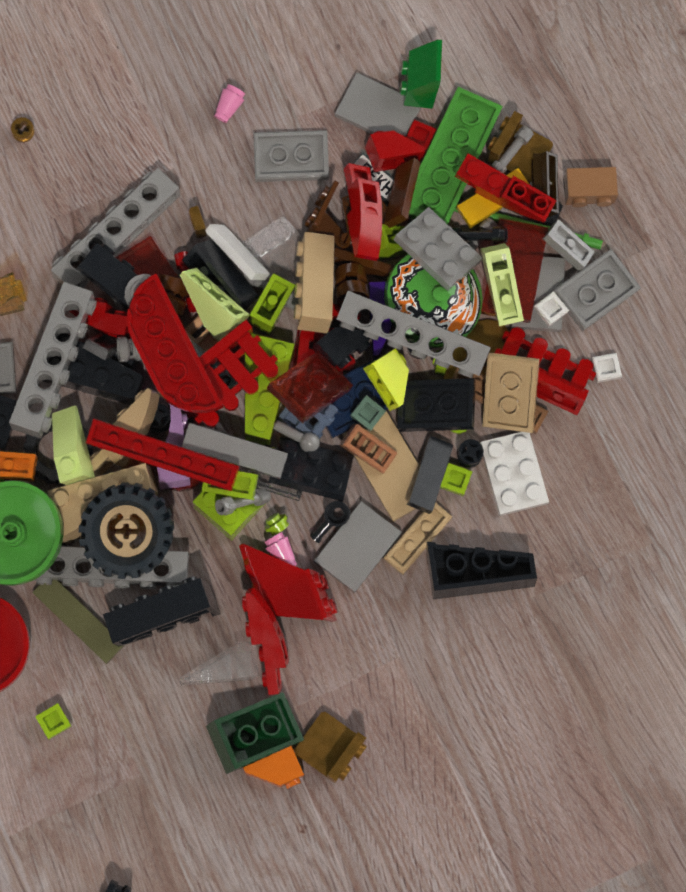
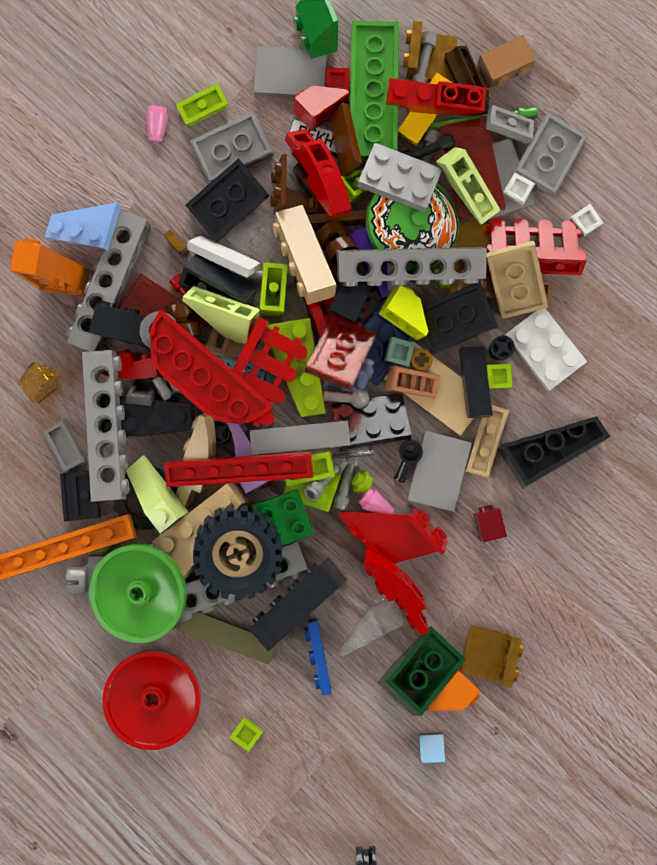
camera: 10 degrees left, 10 degrees up
none -> orange wedge [10,238,90,297]
none -> light blue wing [45,202,122,251]
none -> lime plate [176,83,229,128]
none -> black plate [185,158,270,242]
none -> green bracket [252,489,314,546]
none -> blue plate [304,618,332,696]
none -> light grey bar [333,451,360,510]
none -> pearl gold bush [410,349,433,372]
none -> slope [419,734,446,764]
none -> dark red brick [473,505,507,543]

